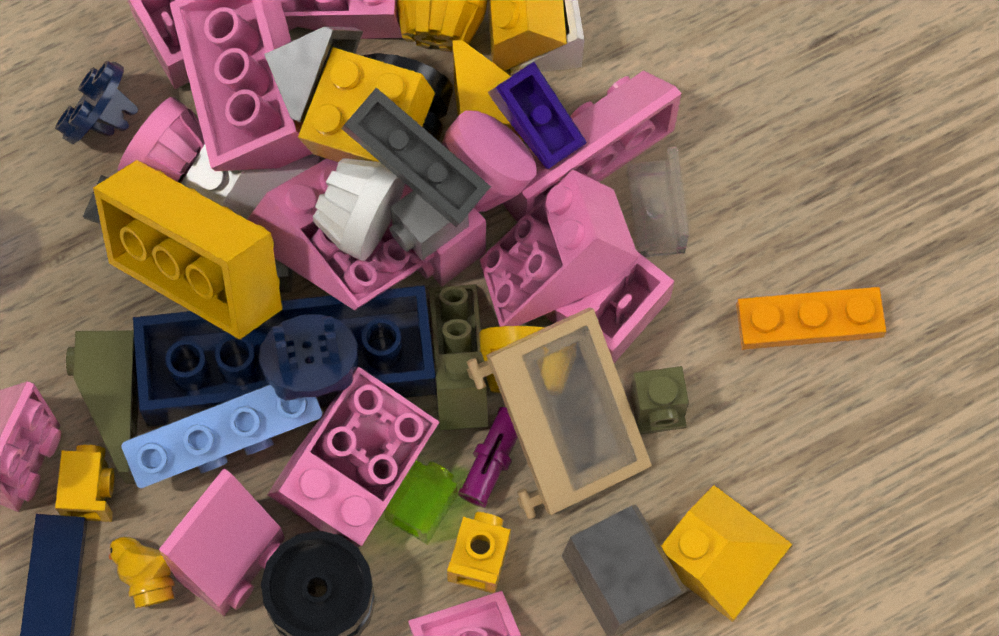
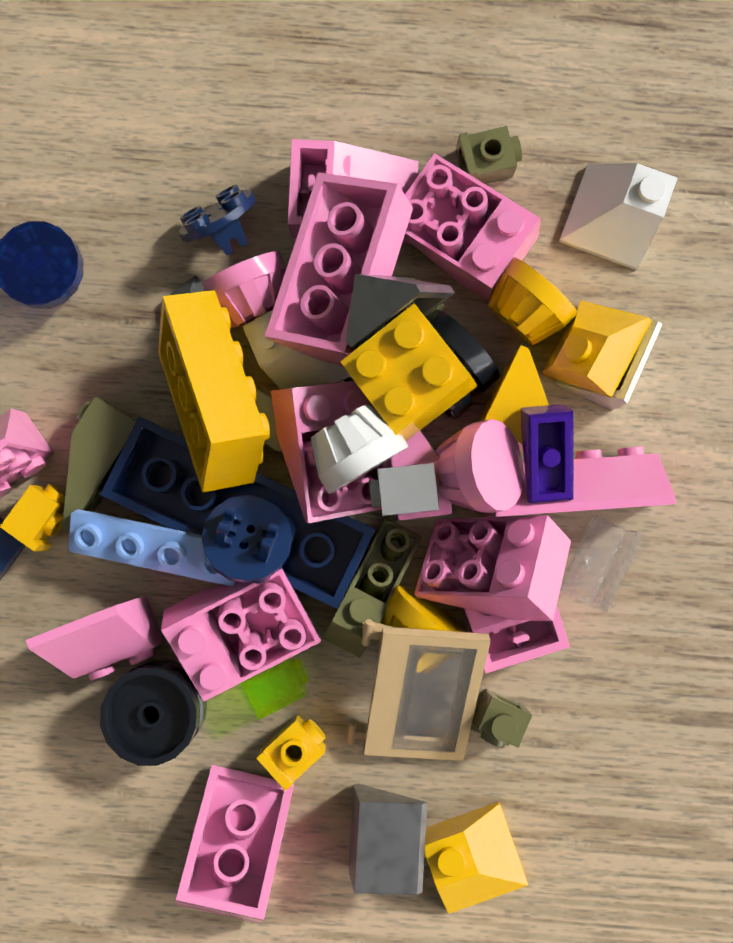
camera: 35 degrees right, 15 degrees up
yellow animal [108,537,175,609] -> none
dark grey plate [341,88,491,227] -> none
magenta pin [458,407,518,508] -> none
light orange plate [736,287,886,350] -> none

